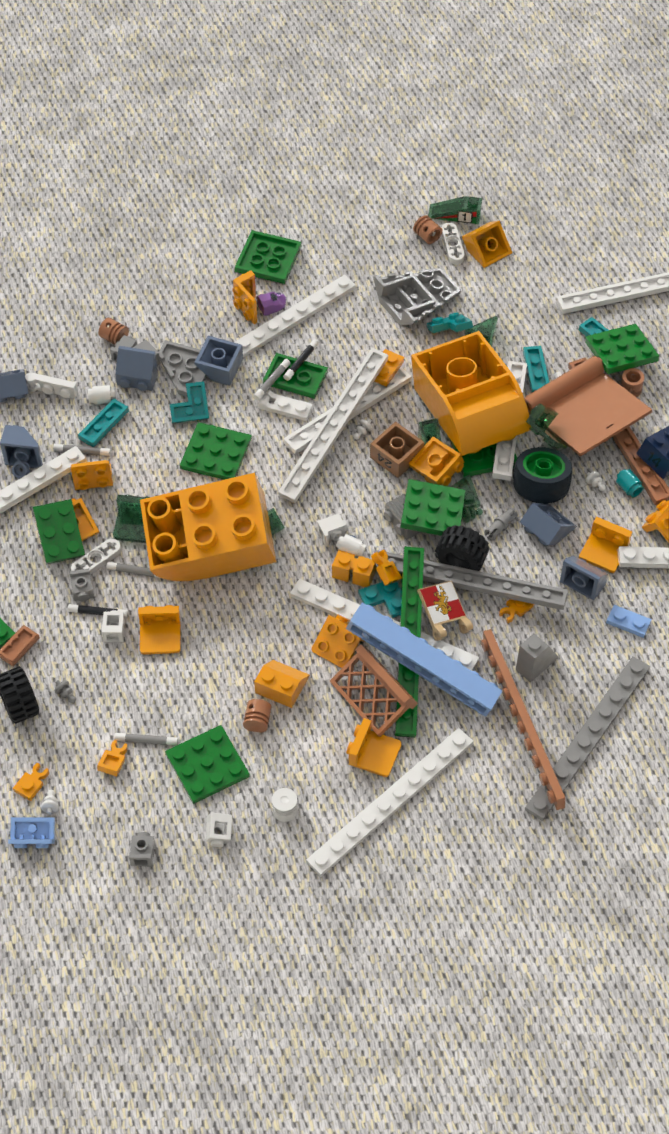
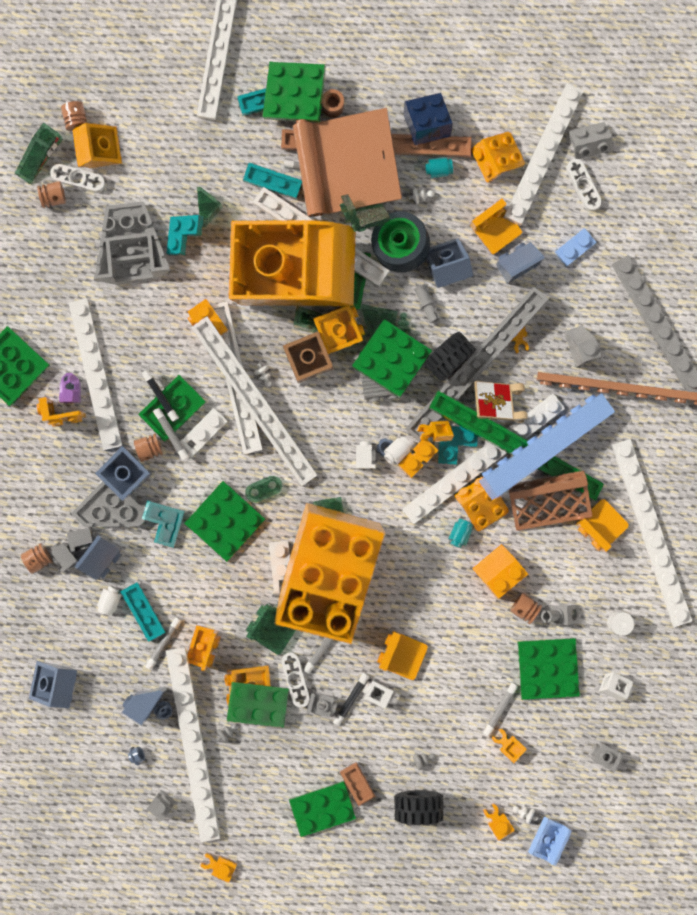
camera: 70 degrees left, 30 degrees up
white plate [25,373,78,399] -> none
none -> nougat piece [61,101,87,131]
none -> nougat piece [134,433,163,462]
none -> light grey hair [216,723,239,743]
none -> clear green plate [245,476,282,503]
none -> teal brick [448,518,473,549]
none -> light grey bracket [541,605,579,625]

